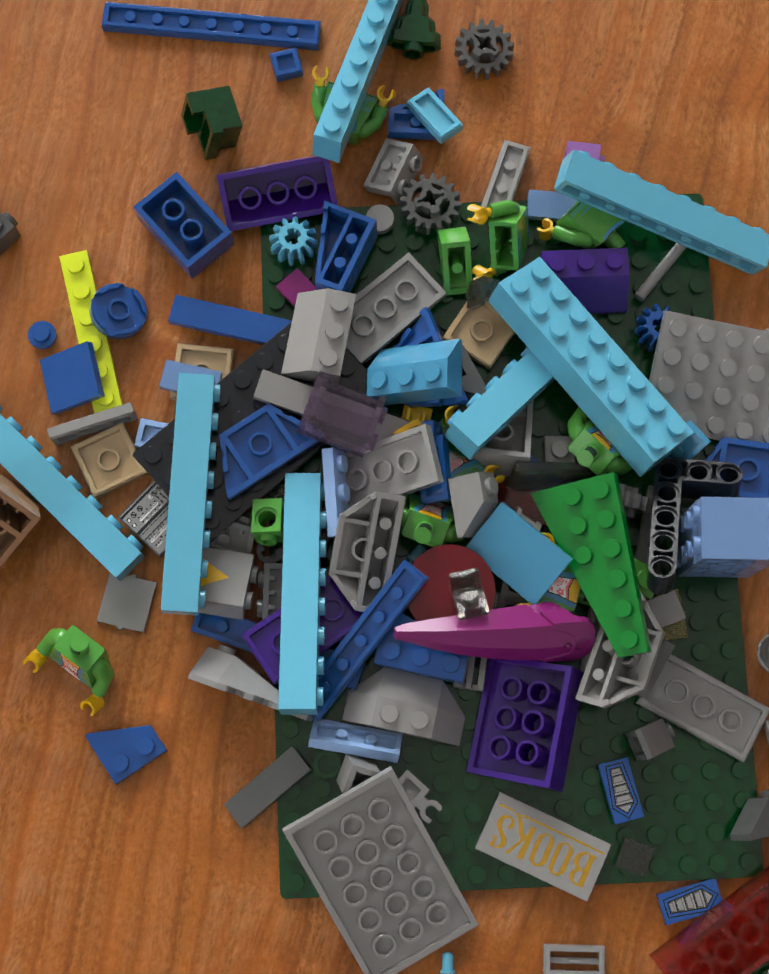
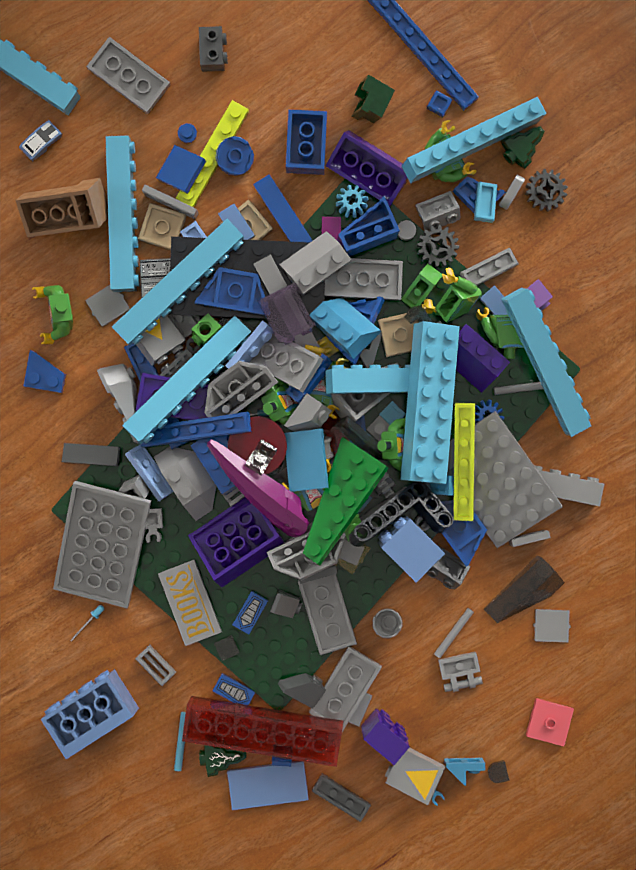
camera: 45 degrees right, 10 degrees up
none -> medium azure tile [379,401,406,425]
none -> neon yellow plate [454,403,475,521]
none -> light grey beam [498,174,525,210]

